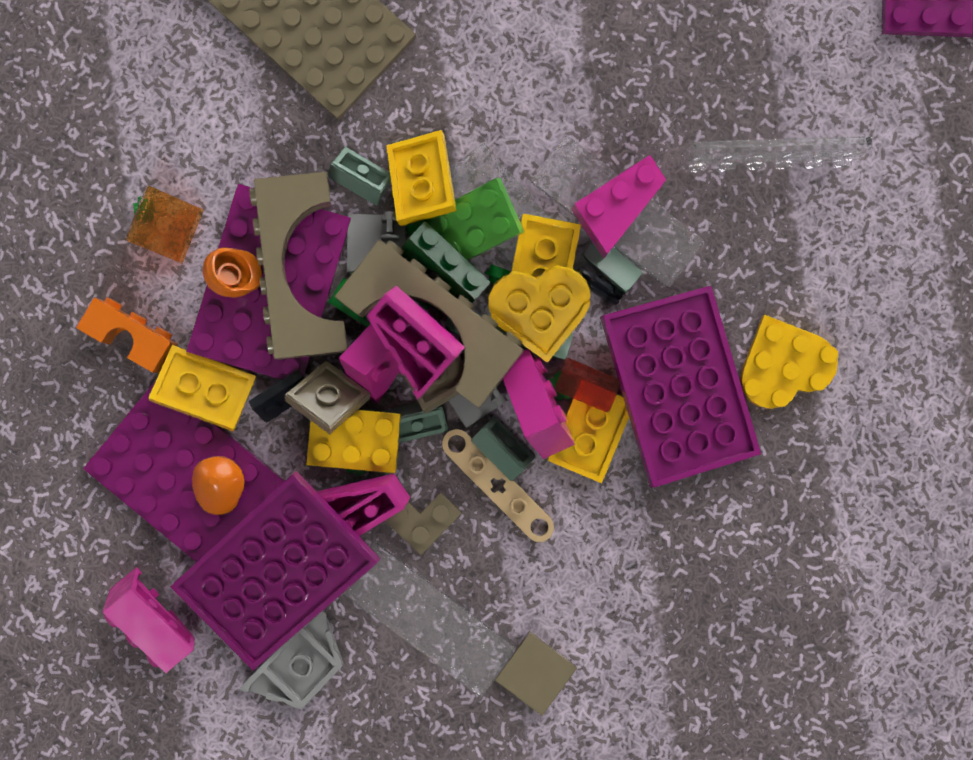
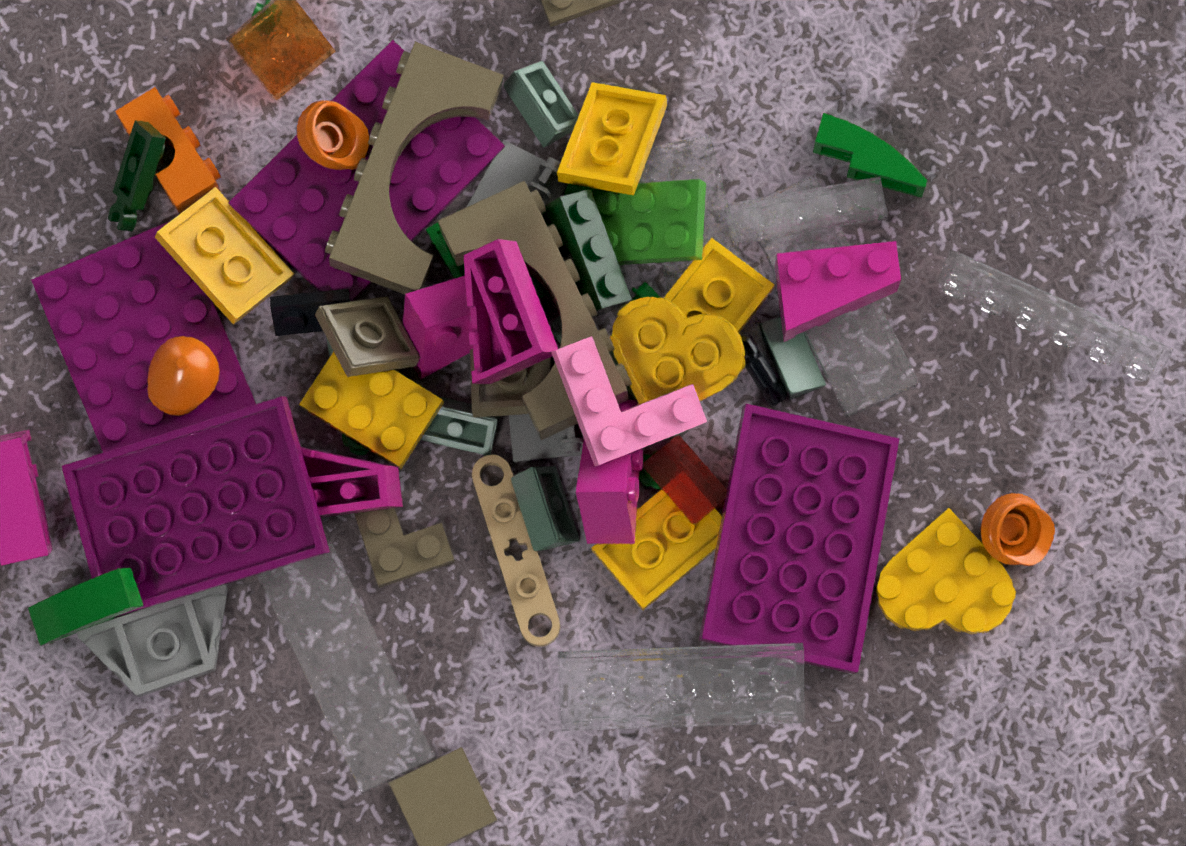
camera: 30 degrees right, 10 degrees down
none -> green slope [28,568,144,646]
none -> dark green plate [108,120,166,232]
none -> bright pink plate [551,336,707,466]
none -> clear plate [558,643,805,731]
none -> clear plate [724,177,888,246]
none -> green slope [813,113,927,198]
none -> orange hat [981,493,1055,566]

